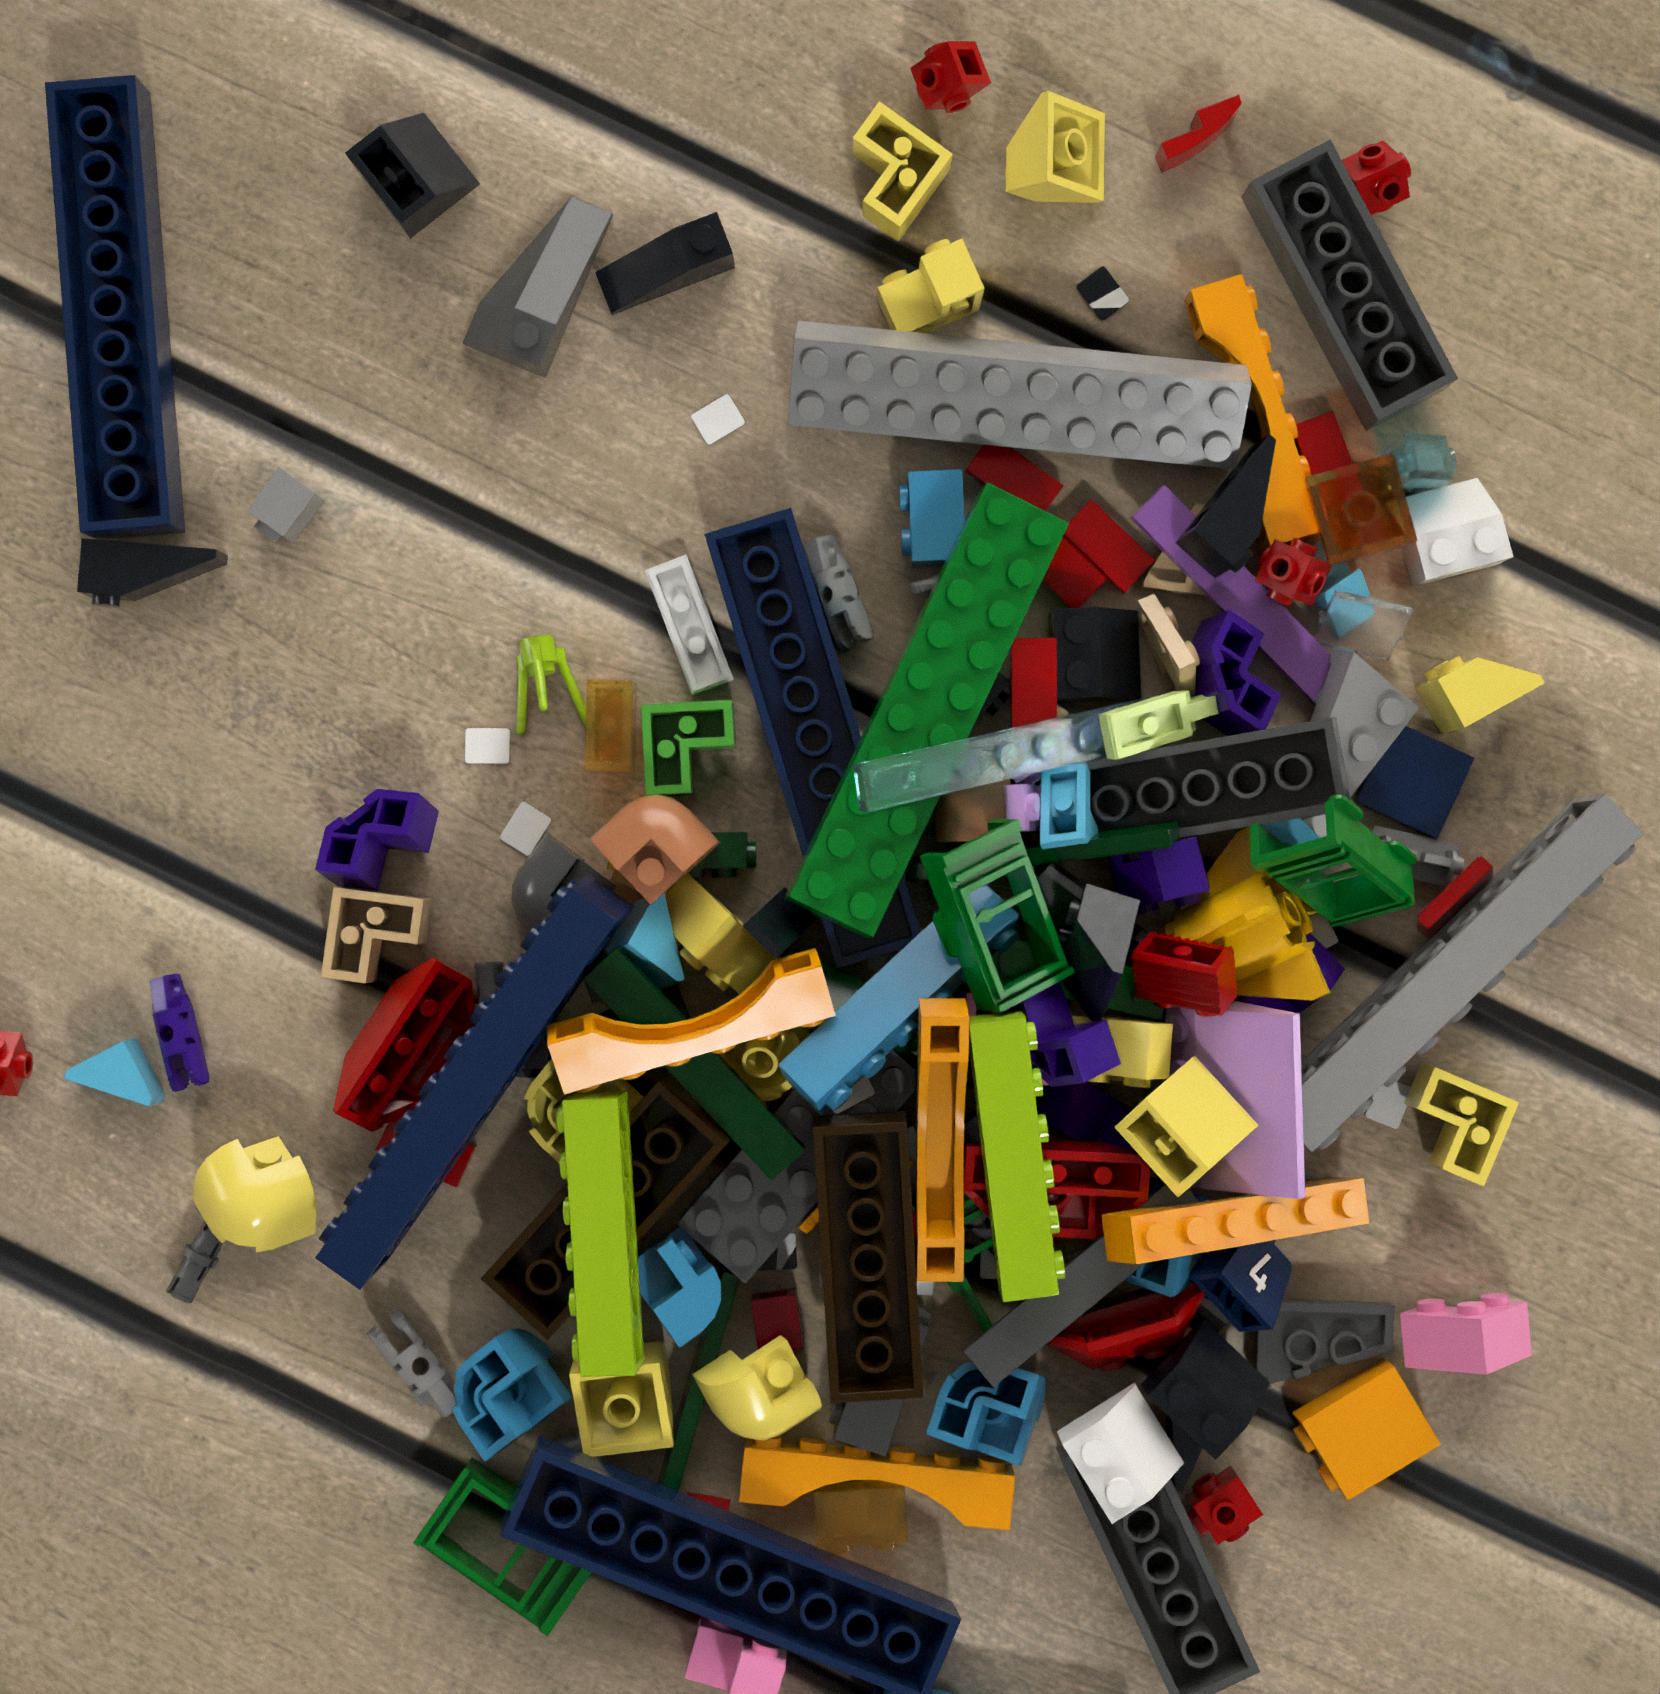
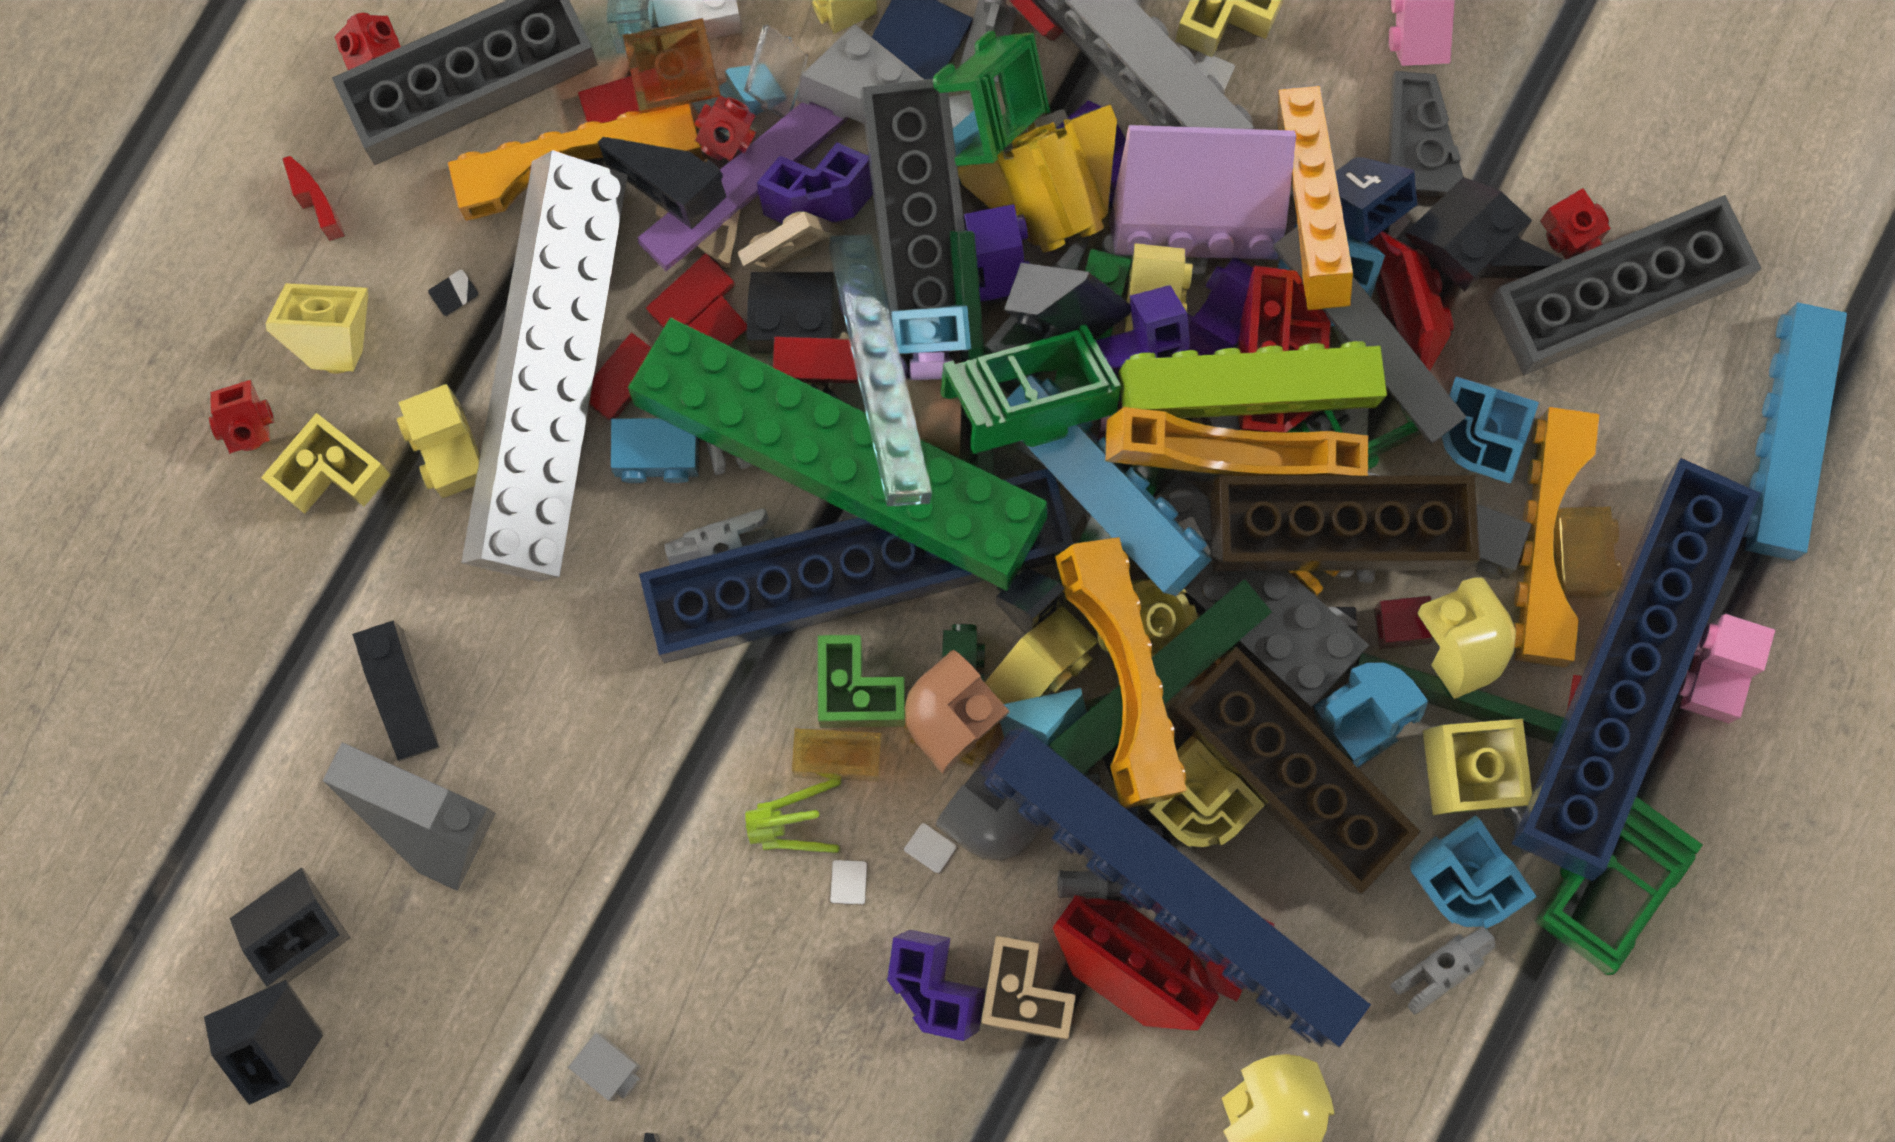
camera: 90 degrees left, 10 degrees down
lime brick [557,1090,645,1377] -> none
white tile [645,555,734,696] -> none
white sticker [691,394,745,445] -> none
white slope [1057,1383,1184,1524] -> none
yellowish green hinge [1098,690,1219,760] -> none
light yellow slope [1115,1056,1259,1197] -> none
red brick [1131,931,1237,1017] -> none
light orange brick [1292,1357,1441,1501] -> none
none -> black slope [204,980,323,1105]

